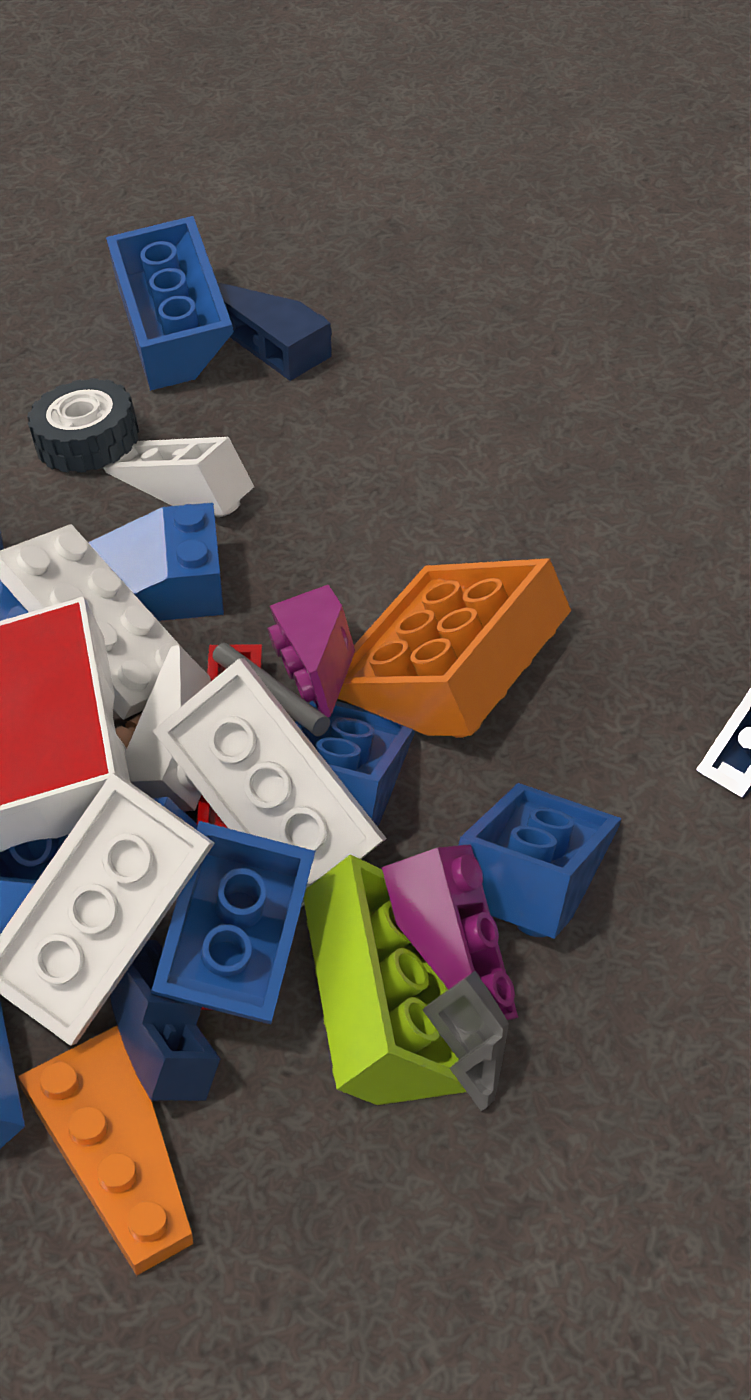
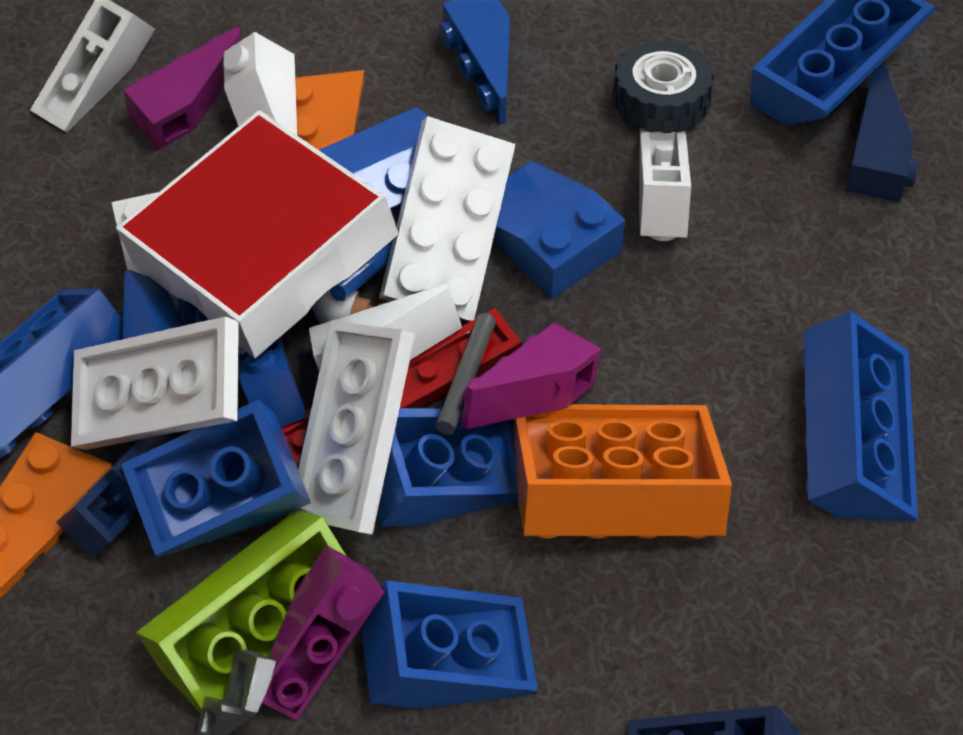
camera: 55 degrees right, 10 degrees up
none -> blue slope [803,311,918,521]

